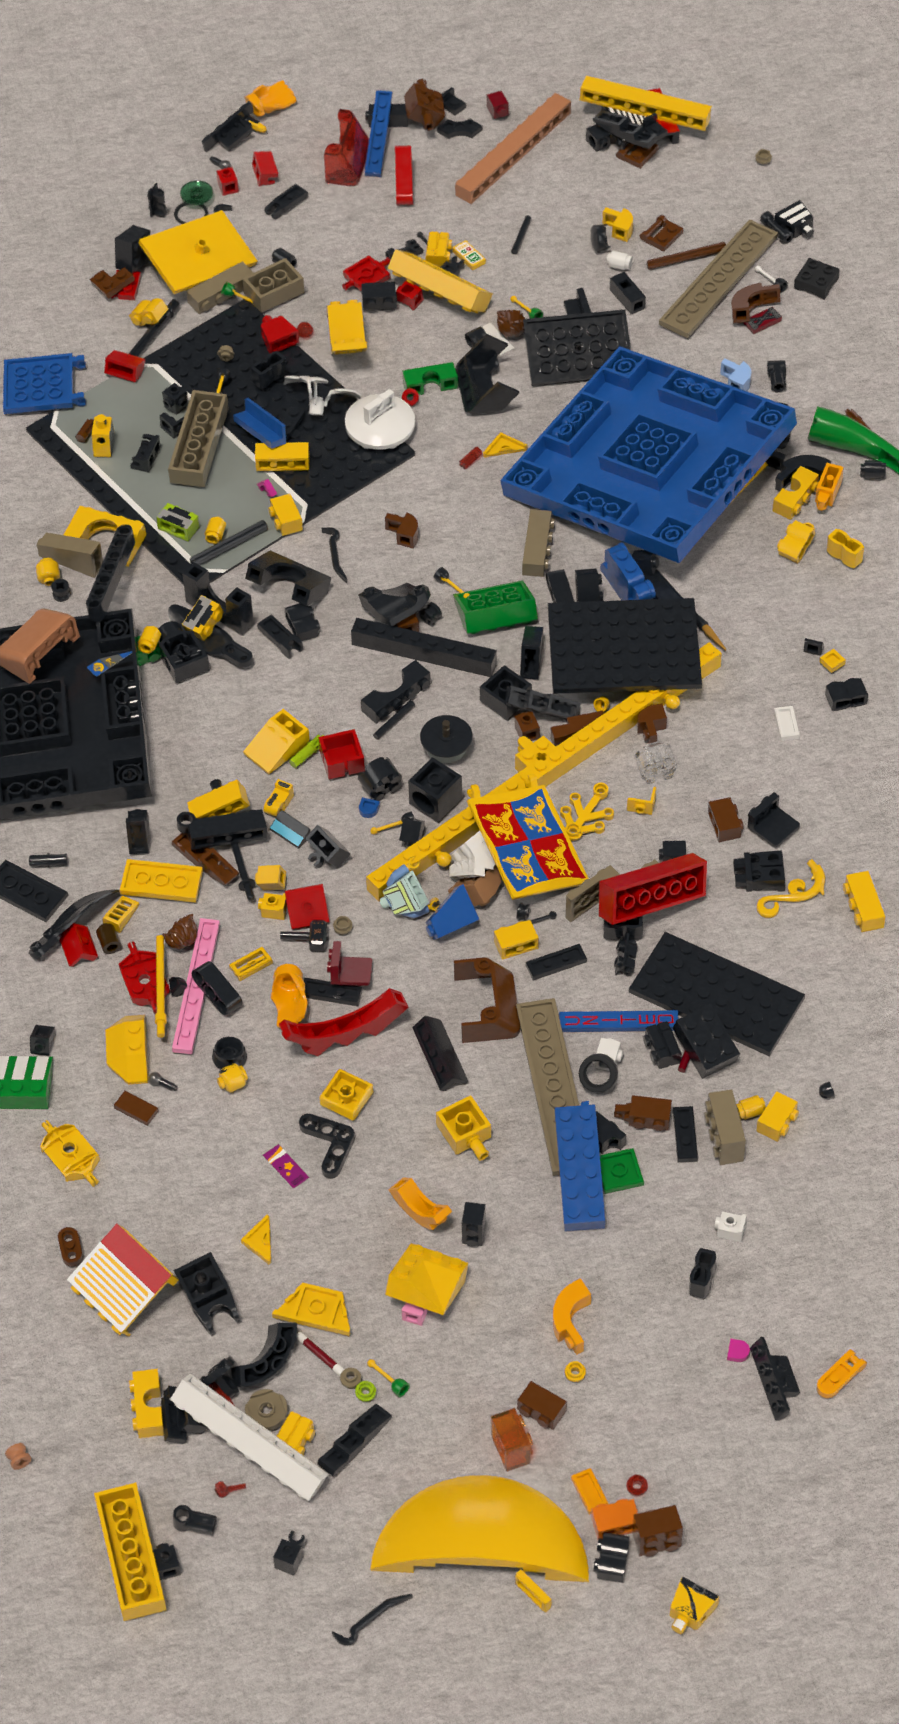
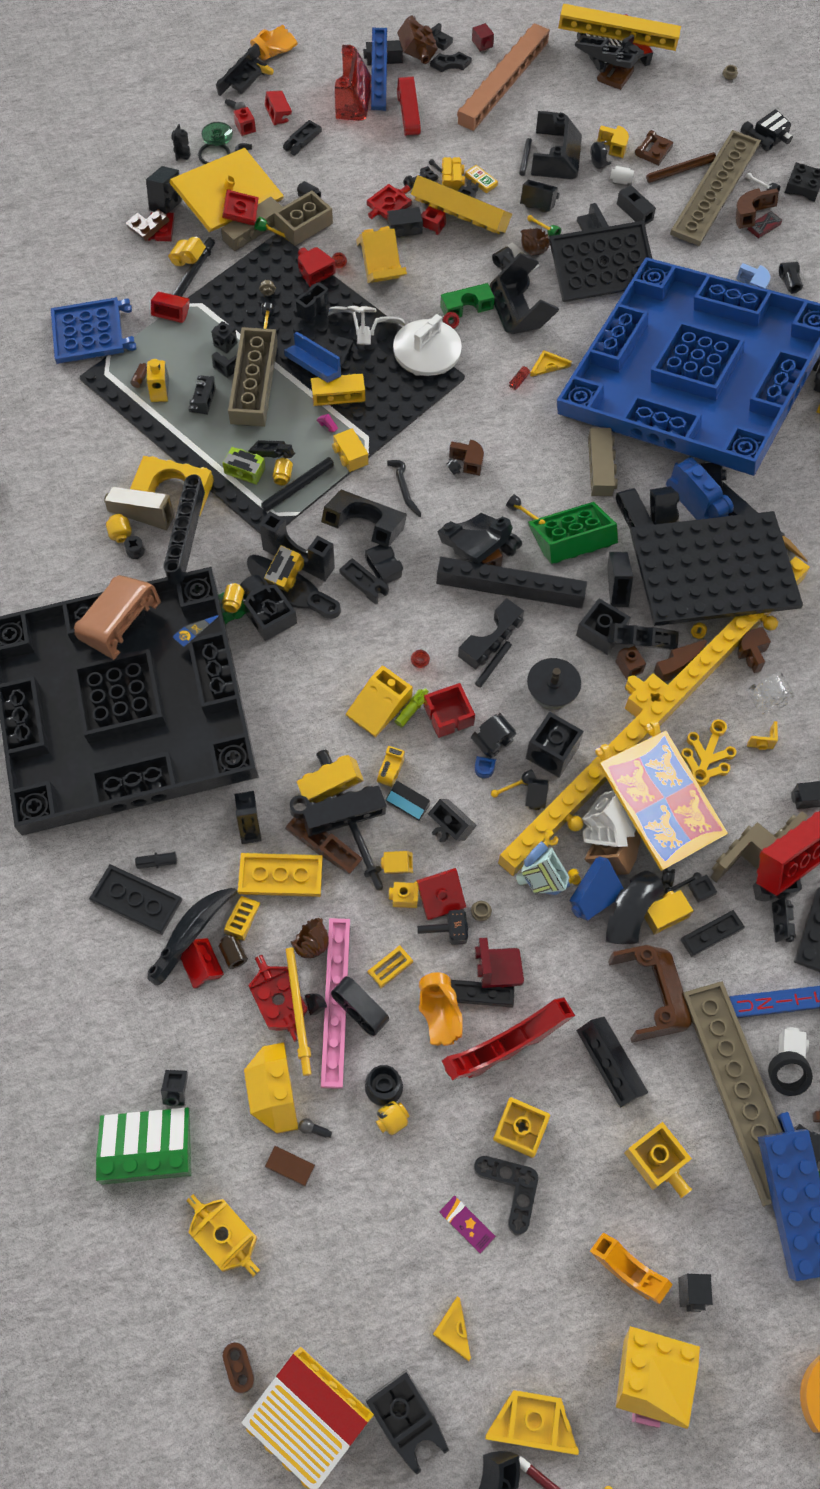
camera: 10 degrees left, 10 degrees up
black brick [586,124,611,152] -> none
none -> red tile [222,189,259,226]
none -> black hinge [248,440,295,459]
none -> clear red plate [411,650,430,668]
none -> black plate [446,458,462,475]
none -> black brick [520,179,560,212]
none -> black windscreen [531,111,582,179]
none -> black brick [606,870,665,944]
none -> black plate [688,875,717,903]

